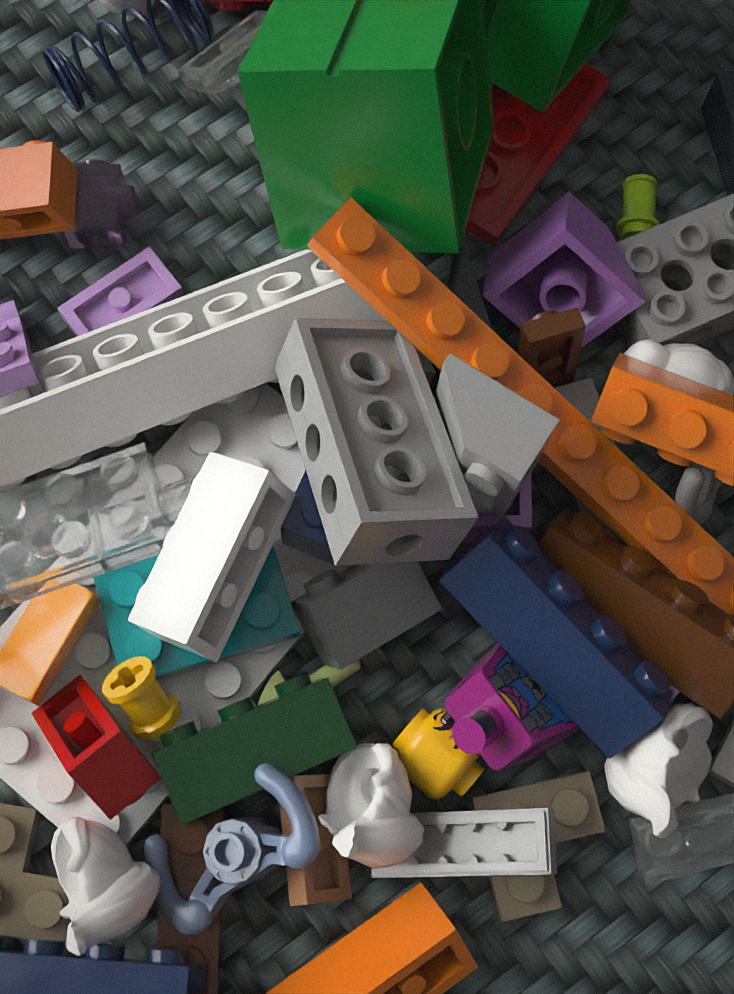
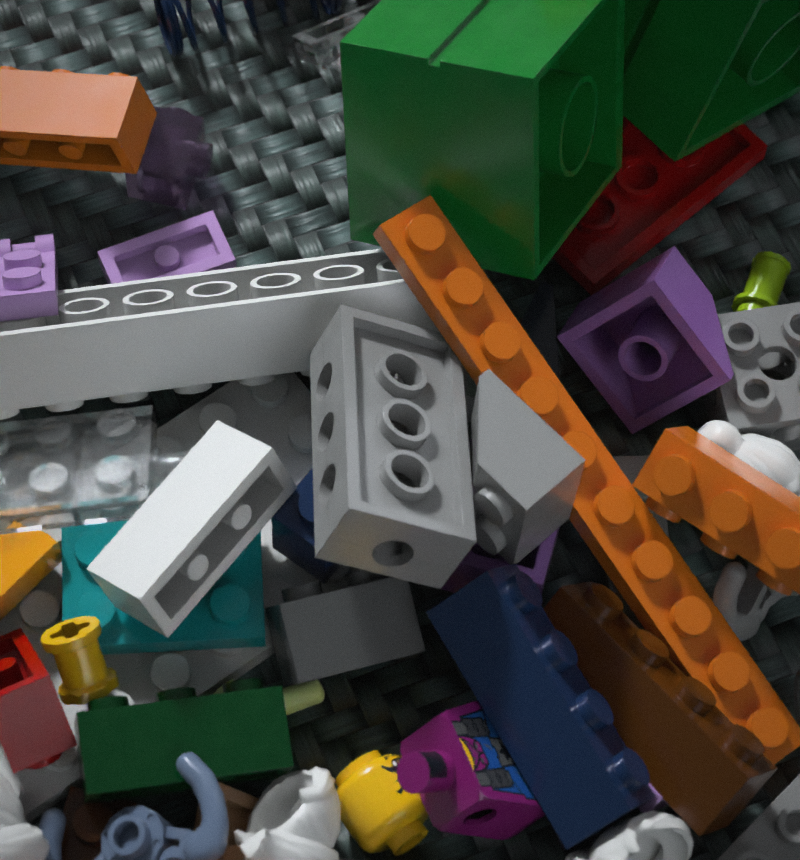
camera: 15 degrees right, 10 degrees down
reddish brown plate [517,307,586,388] -> none

